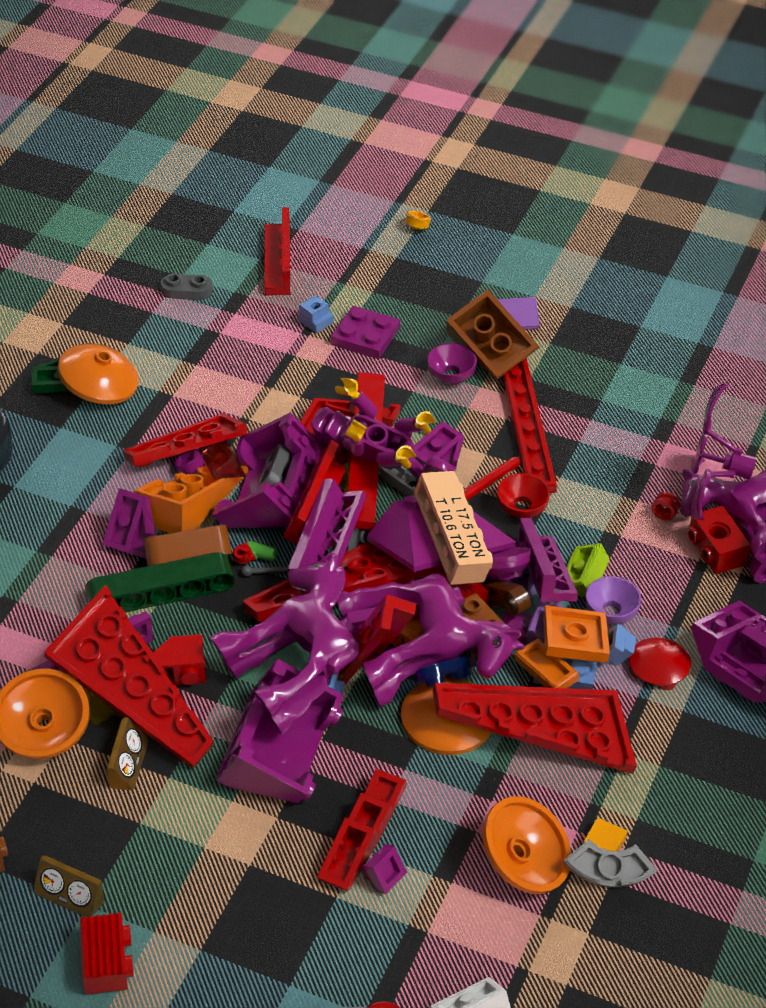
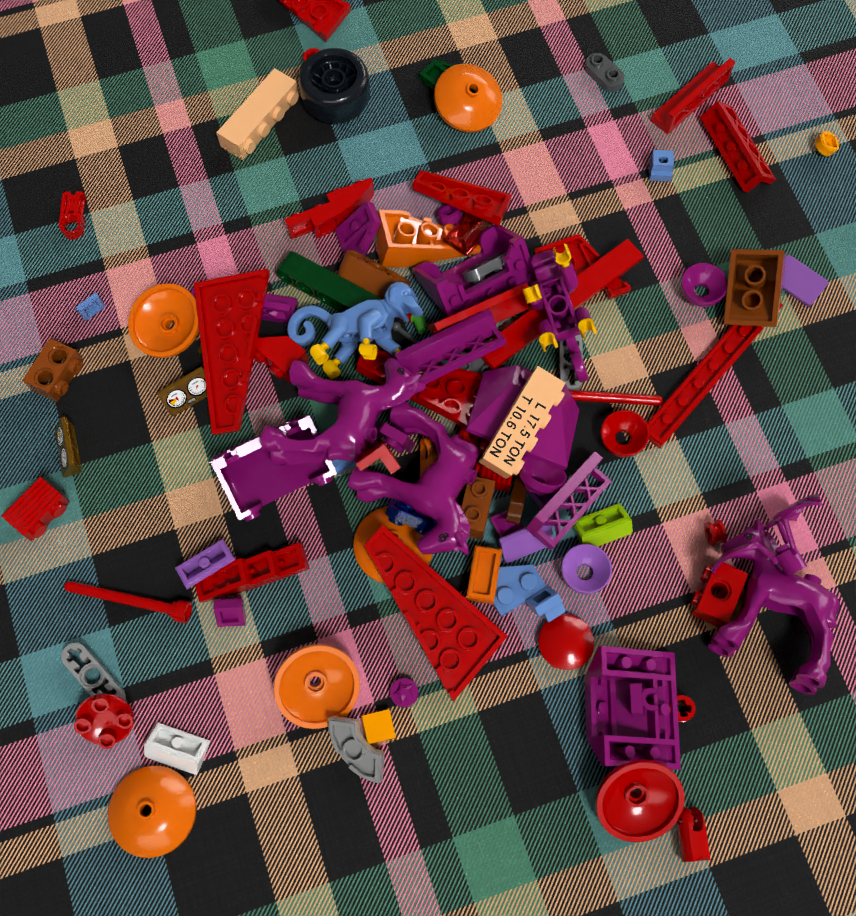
camera: 50 degrees right, 25 degrees up
magenta plate [331,306,401,359] -> none
magenta wing [412,421,464,471] -> none
orange plate [543,605,610,663] -> none
none -> red piece [64,581,192,624]
none -> medium lavender slope [175,539,235,589]
none -> red slope [284,178,374,240]
none -> medium blue animal [287,282,423,380]
none -> magenta tile [390,678,419,708]
none -> red fence [700,101,776,192]

